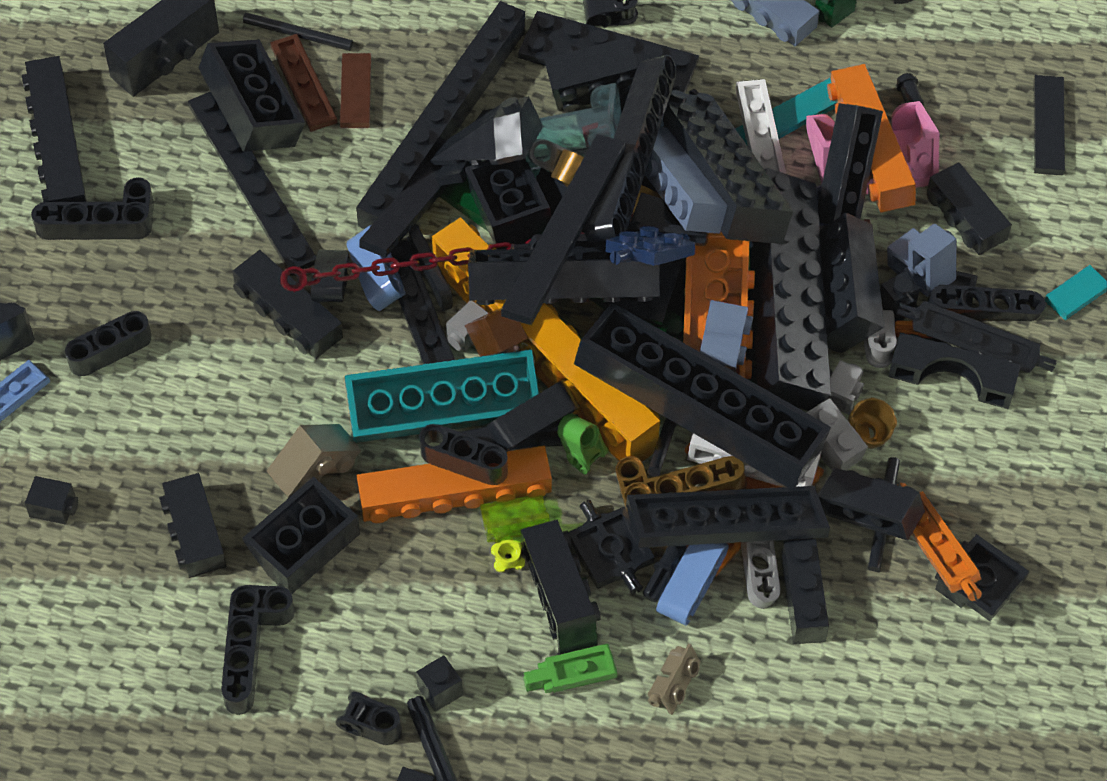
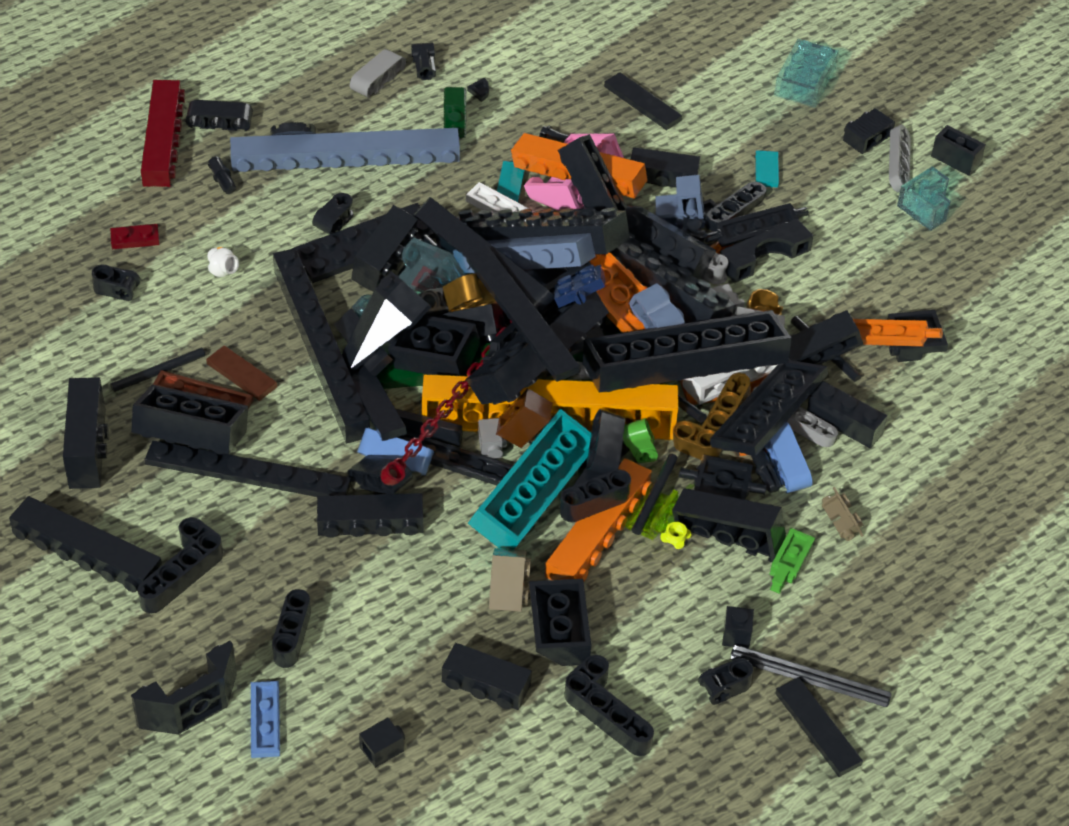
camera: 50 degrees left, 10 degrees down
none -> black bar [631,454,678,535]

